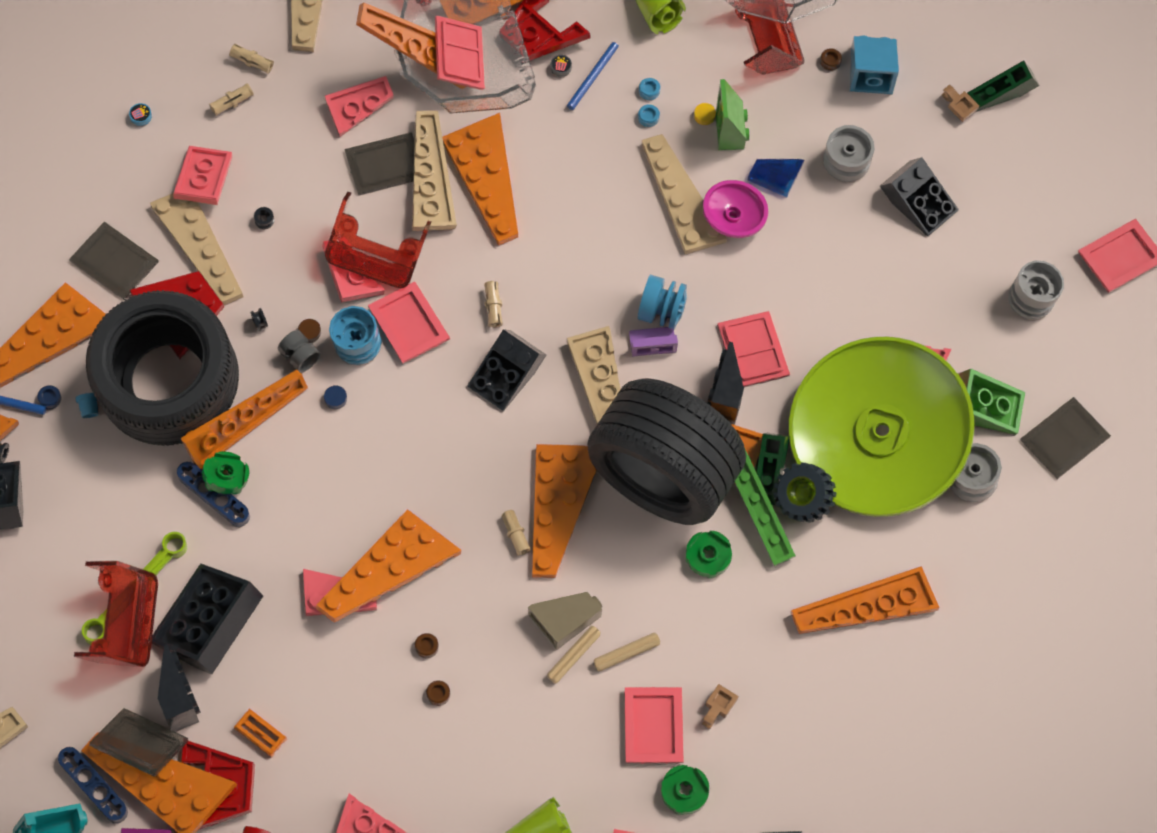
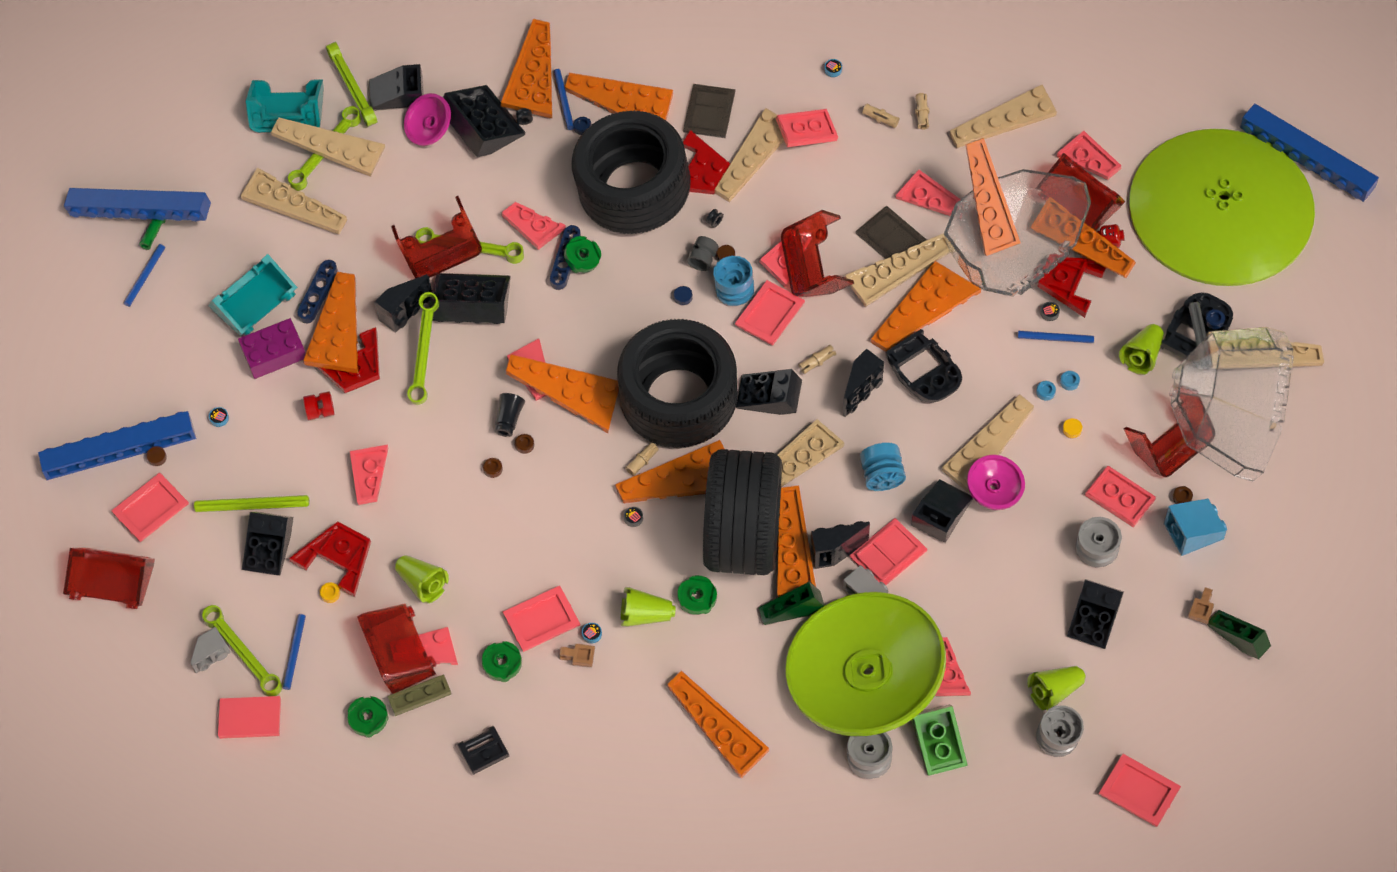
camera: 70 degrees right, 5 degrees down
clear smoke piece [89,708,188,777] -> none
orange wing [181,370,308,469] -> none
orange tile [234,708,287,758] -> none
black bush [254,207,275,230] -> none
coral piece [435,16,485,90] -> none
dark tan slope [528,592,602,650] -> none
tan axle [547,626,601,684] -> none
tan axle [594,633,660,671] -> none
medium lavender panel [629,327,678,357] -> none
bright green slope [716,79,749,150] -> none
bright green plate [735,450,796,567] -> none
clear blue wing [747,159,805,197] -> none
black wheel [773,462,837,523] -> none
clear smoke piece [1020,397,1111,480] -> none
none -> lime piece [407,292,439,405]
none -> black plant [494,393,525,437]
none -> coral wing [502,202,566,250]
none -> tile [582,623,602,644]
none -> black tyre [617,319,738,448]
none -> lime cone [620,587,676,627]
none -> tile [624,507,643,527]
none -> black slope [843,349,884,417]
none -> light grey slope [843,565,888,595]
none -> black slope [885,329,962,403]
none -> black slope [911,479,973,543]
none -> lime cone [1027,666,1086,711]
none -> coral tile [1085,466,1156,528]

